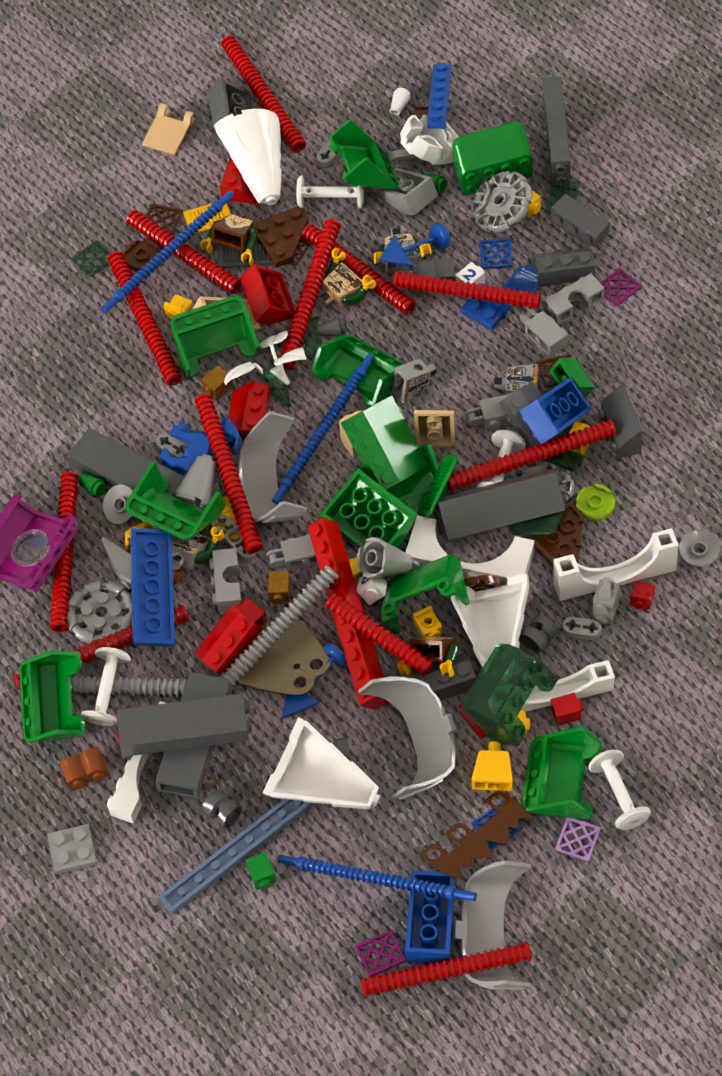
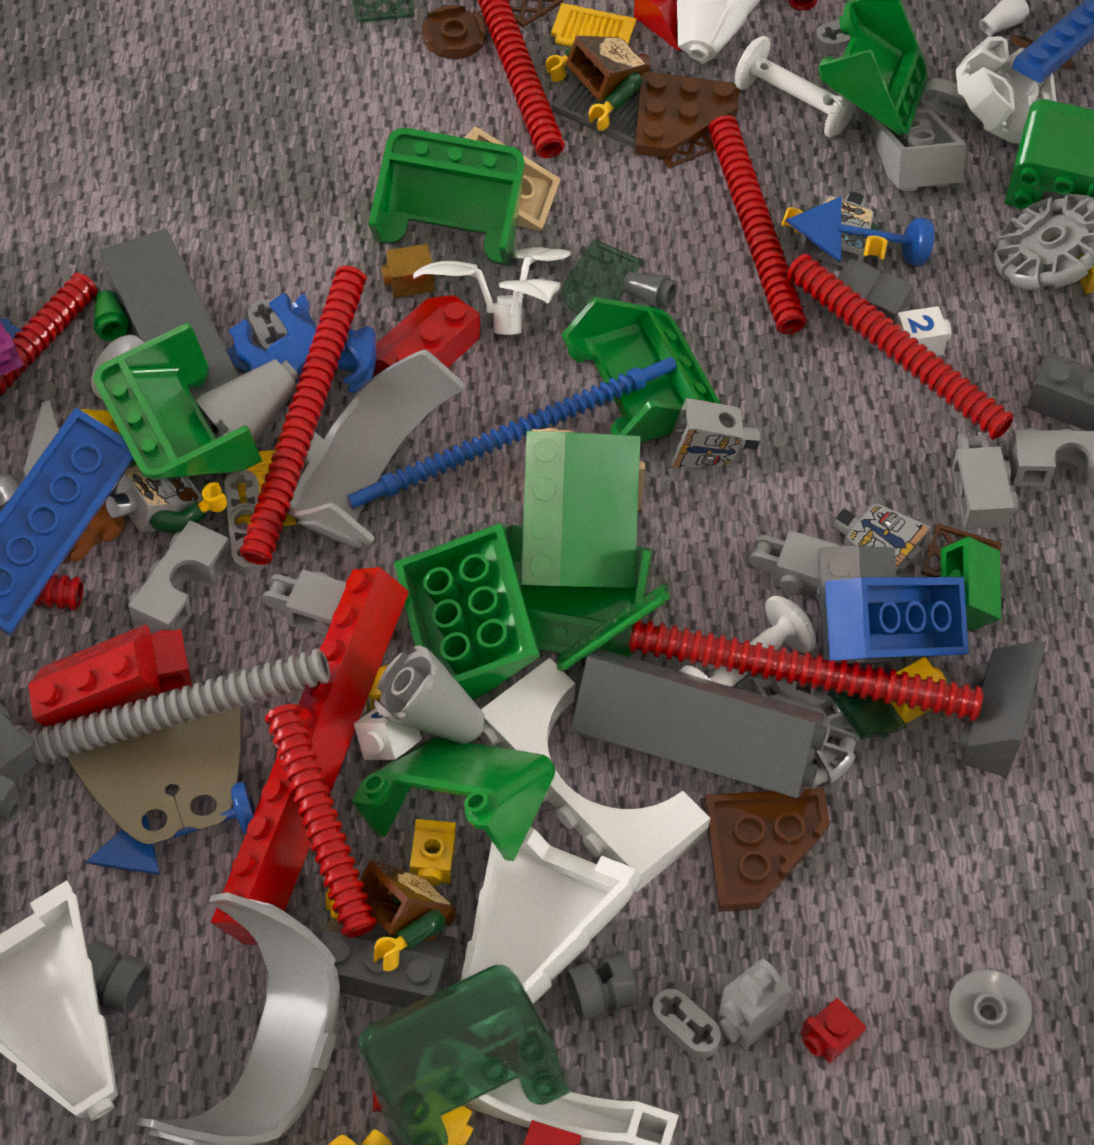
camera: 25 degrees right, 0 degrees up
blue hose [101,190,235,313] -> none
red piece [107,251,182,386] -> none
yellow bracket [163,294,192,319] -> none
red slope [240,264,295,325] -> none
clear green window [263,368,291,408] -> none
pearl gold brick [268,571,291,604] -> none
red piece [279,219,341,371] -> none
torso [319,248,376,308] -> none
tan slope [414,410,456,447] -> none
green cone [422,172,448,193] -> none
blue plate [461,283,512,330] -> none
reddish brown tile [464,575,501,592] -> none
blue window [479,238,513,269] -> none
blue window [503,264,539,307] -> none
clear green window [510,511,564,535] -> none
white arch [553,528,679,601] -> none
lime tile [575,484,616,521] -> none

